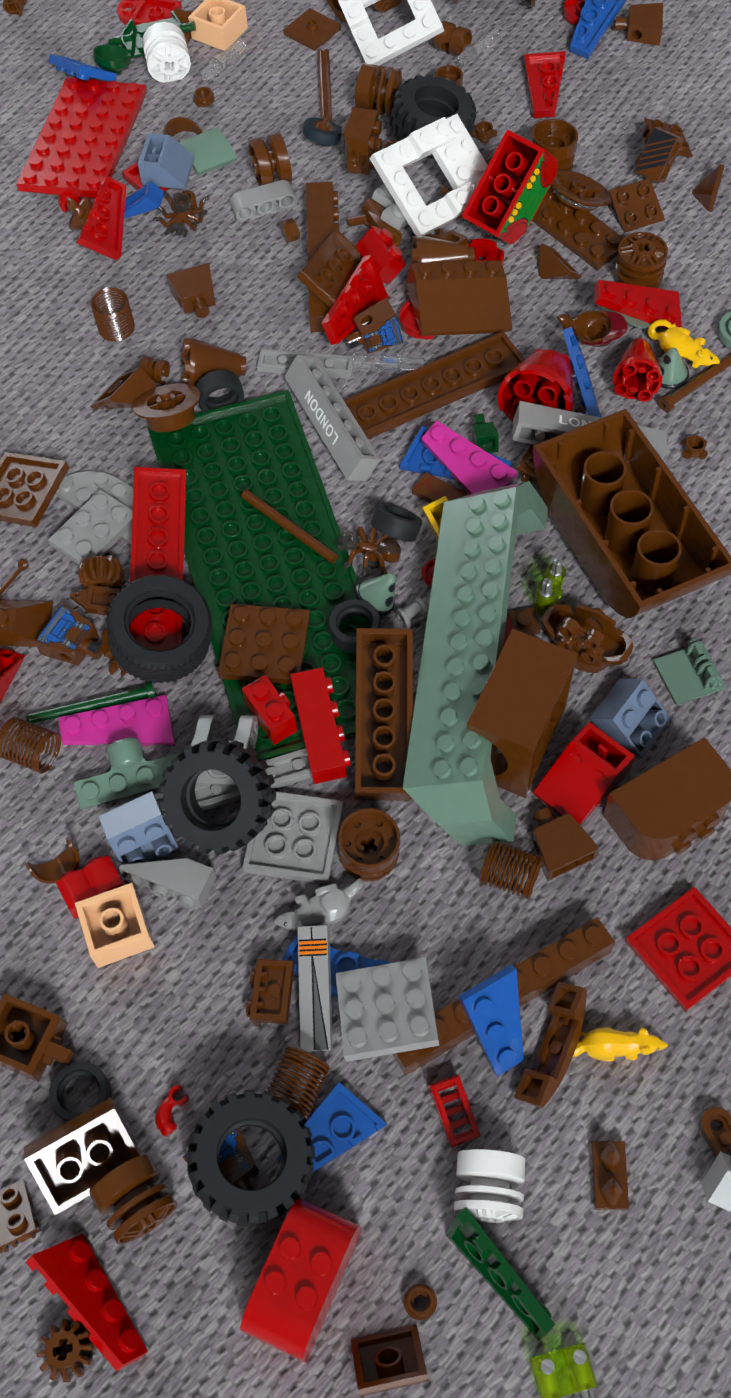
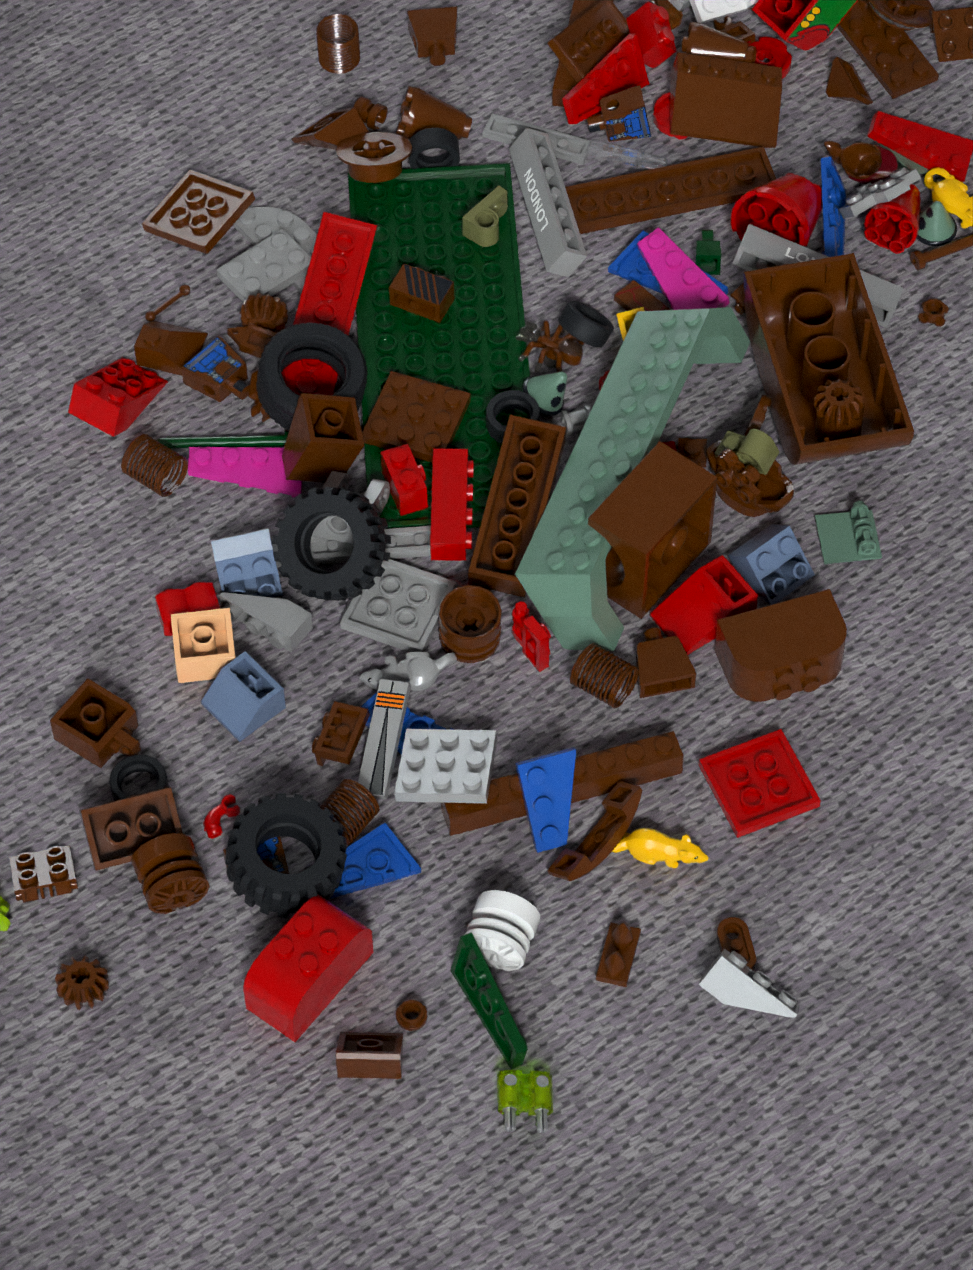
camera: 10 degrees right, 5 degrees down
reddish brown helmet [25,837,80,884] -> none
red wing [25,1234,148,1372] -> none
sand green plate [74,738,183,810] -> none
reddish brown axle [241,489,338,564] -> none
red slope [427,1074,481,1148] -> none
clear neon green piece [534,558,566,616] -> none
reddish brown wheel [614,232,668,288] -> none
none -> sand blue slope [201,651,286,742]
none -> reddish brown slope [282,393,364,483]
none -> reddish brown brick [389,264,455,323]
none -> olive plate [462,186,508,247]
none -> red plate [512,601,551,672]
none -> olive plate [714,429,779,475]
none -> reddish brown tile [743,394,772,436]
none -> reddish brown gear [813,377,864,428]
none -> light grey plate [839,167,921,219]

